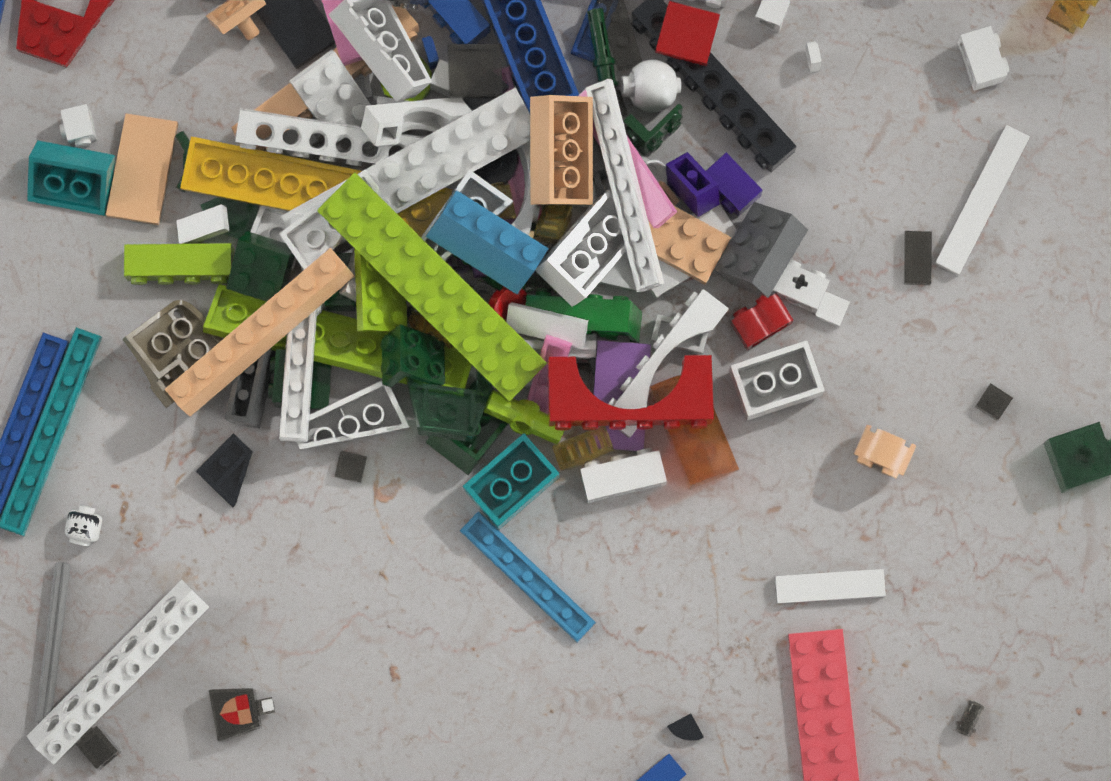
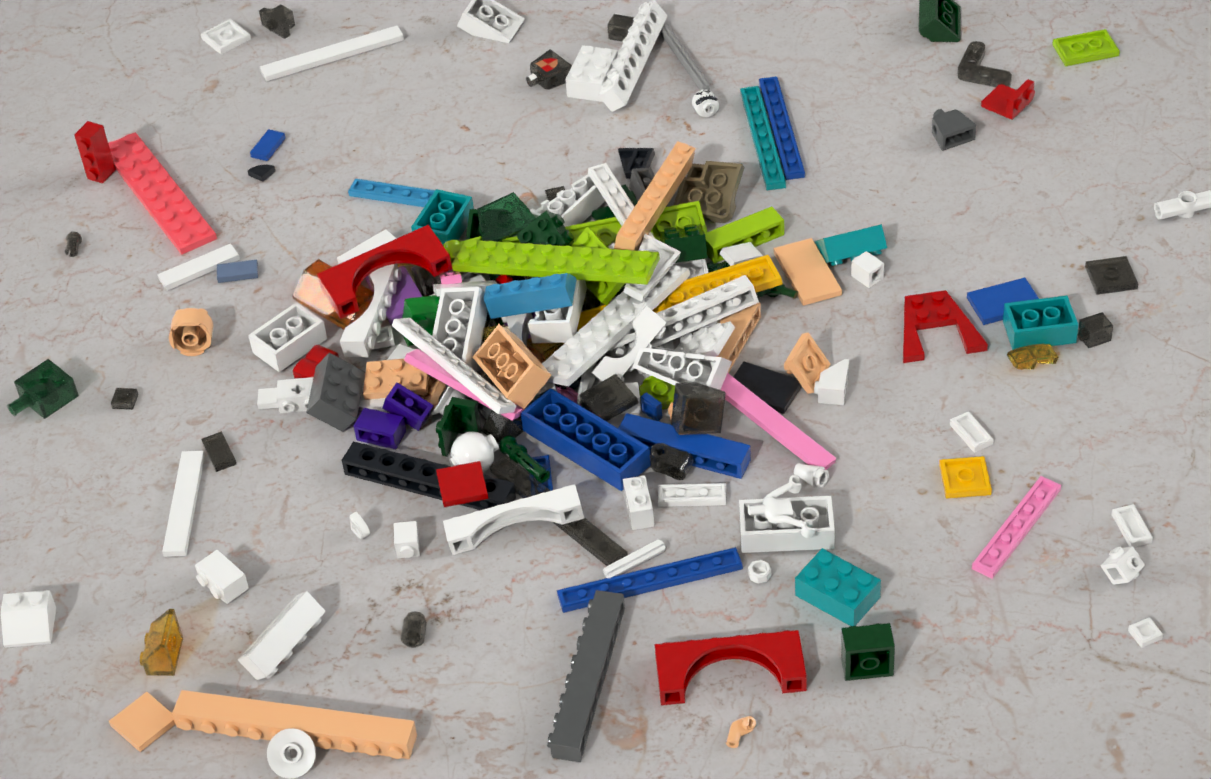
camera: 155 degrees right, 35 degrees down
none -> sand blue tile [217,259,258,283]
none -> white brick [565,45,618,102]

